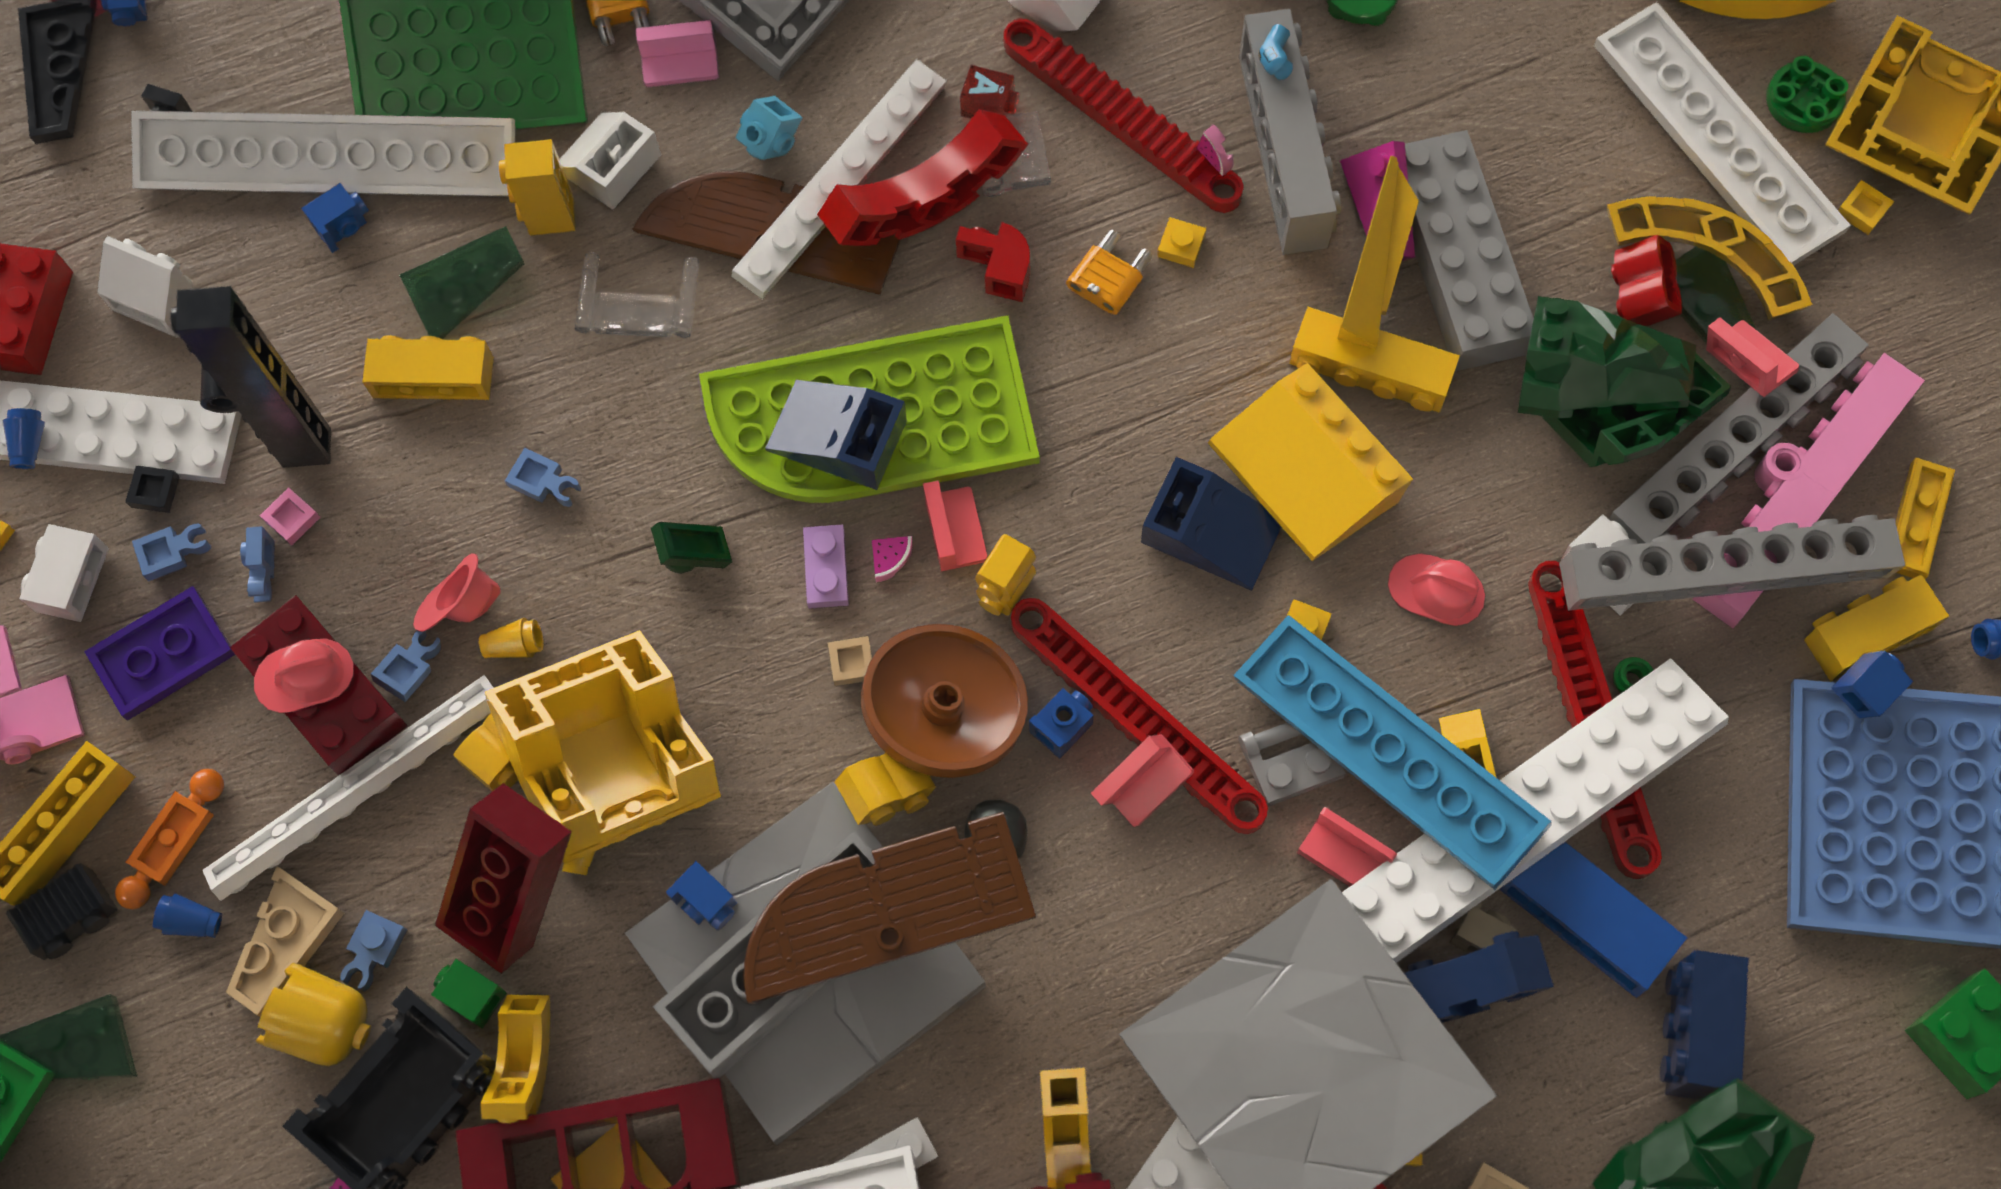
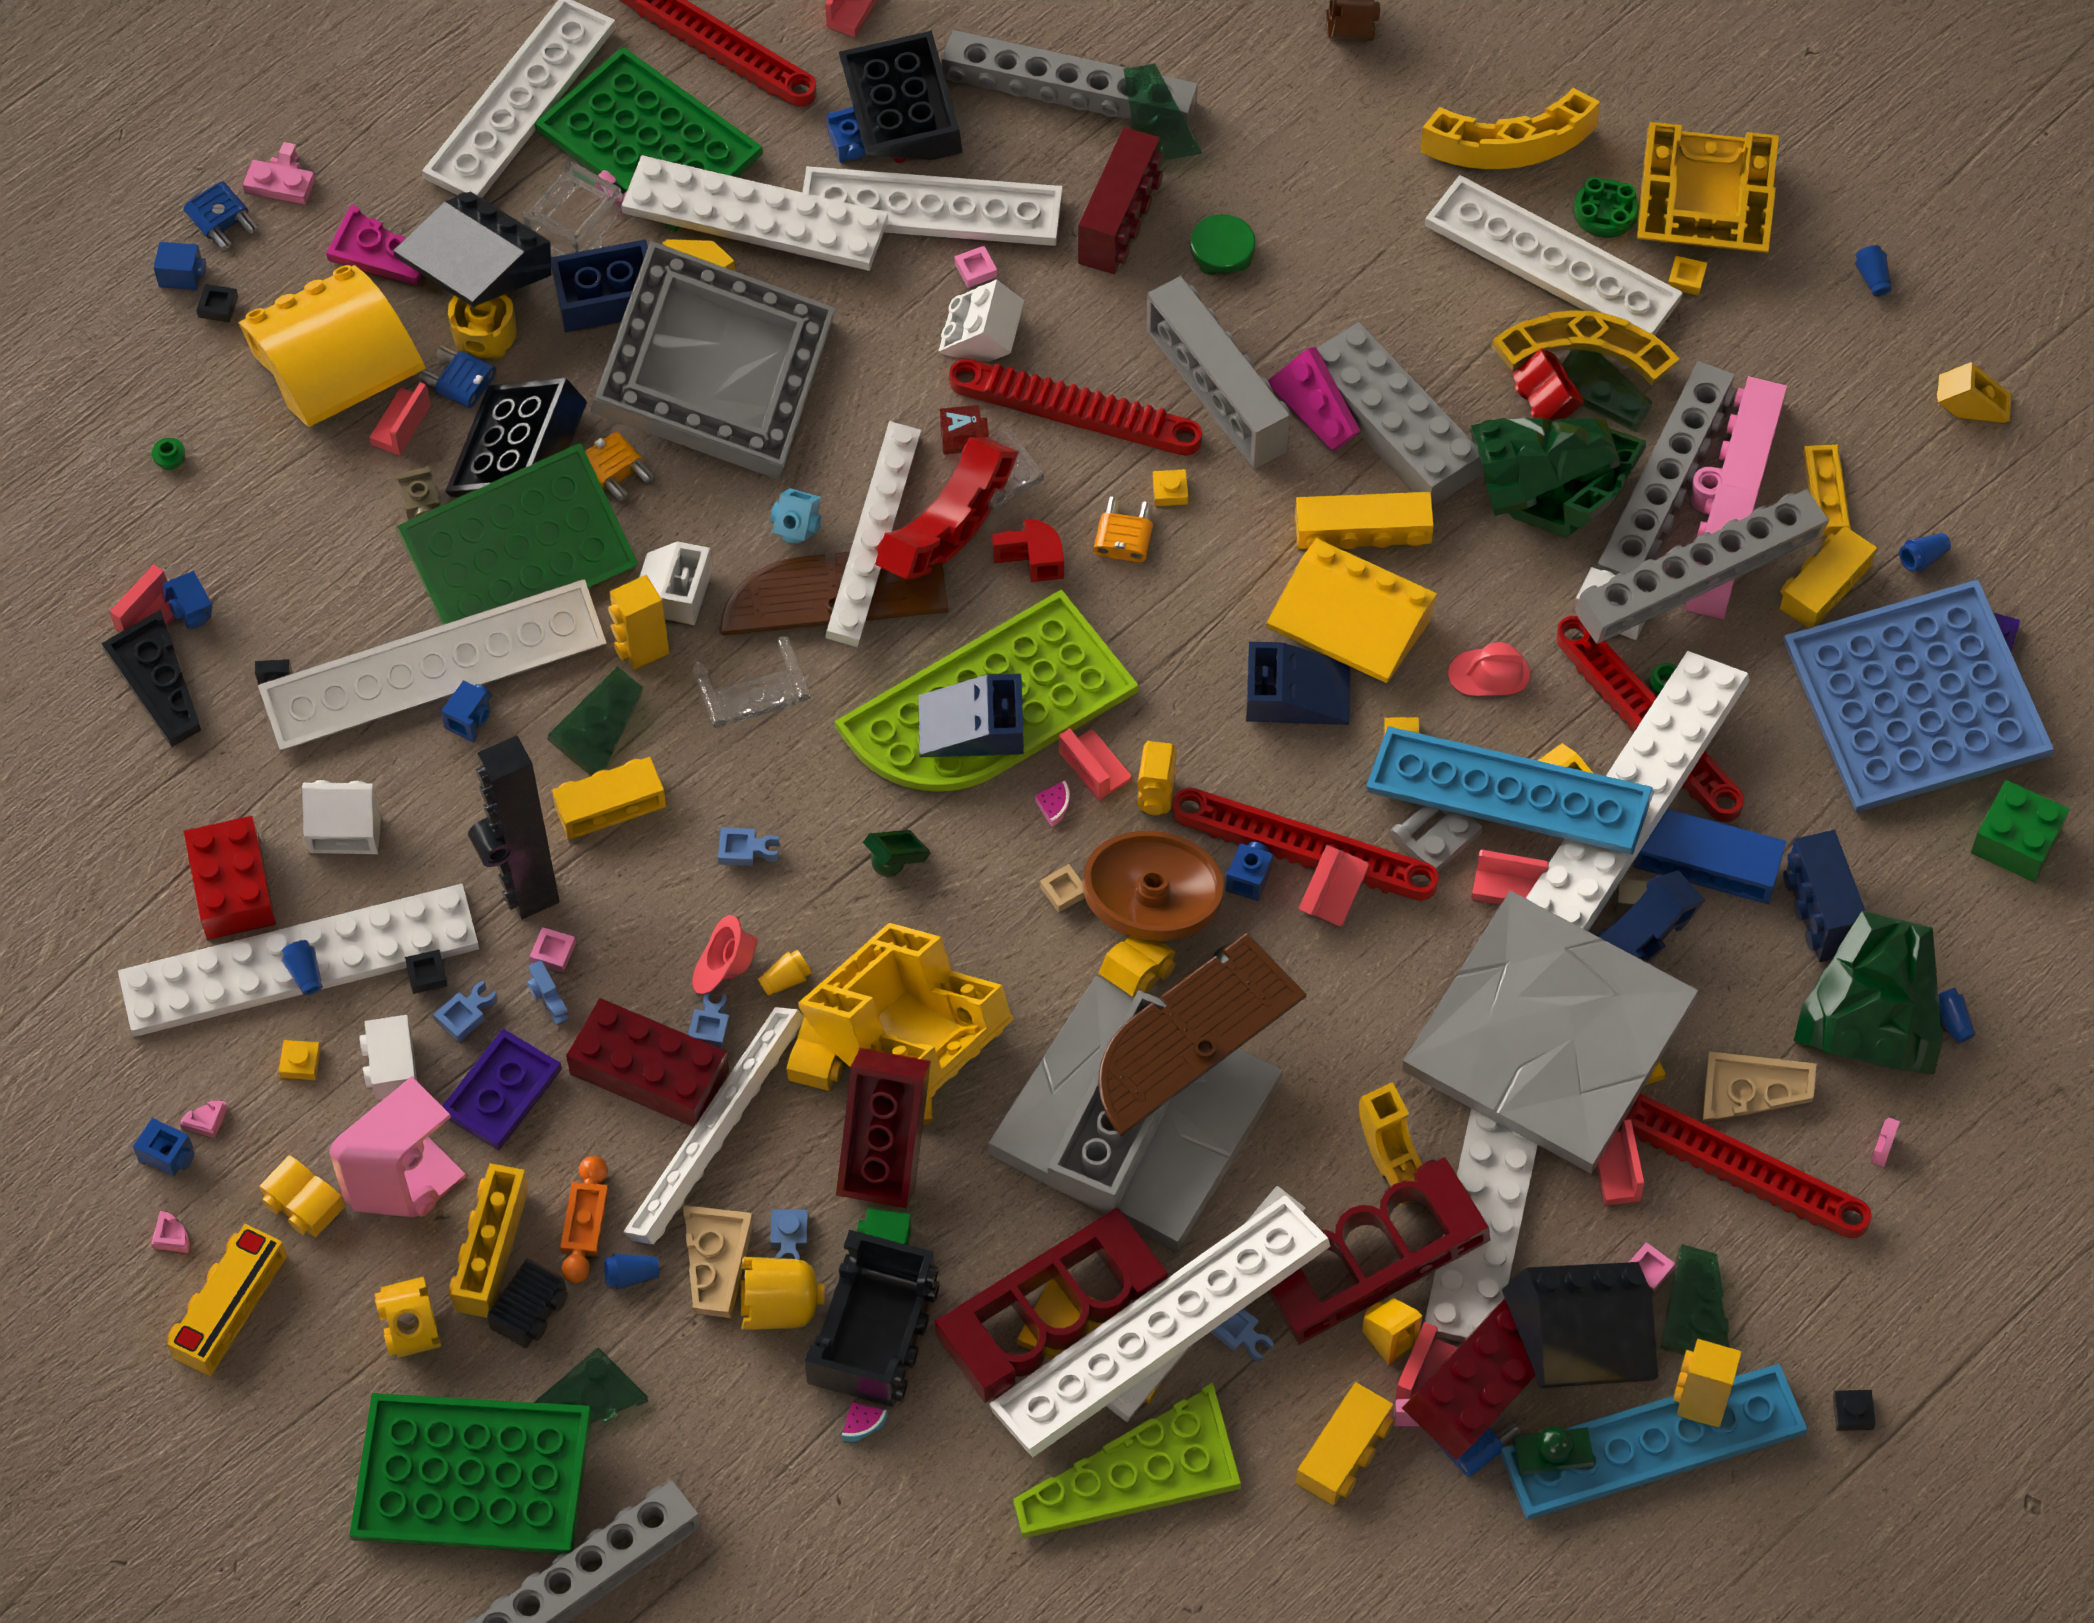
camera: 25 degrees left, 10 degrees down
coral piece [254,639,354,713] -> none
yellow arch [480,995,551,1123] -> none
bright pink panel [636,20,719,87] -> none
blue brick [665,861,737,931] -> none
lavender plate [803,524,849,609] -> none
tile [1197,124,1233,176] -> none
dark azure arm [1259,24,1293,80] -> none
yellow wedge [1337,155,1419,349] -> none
coral panel [1706,318,1799,397] -> none
blue brick [1831,650,1913,718] -> none

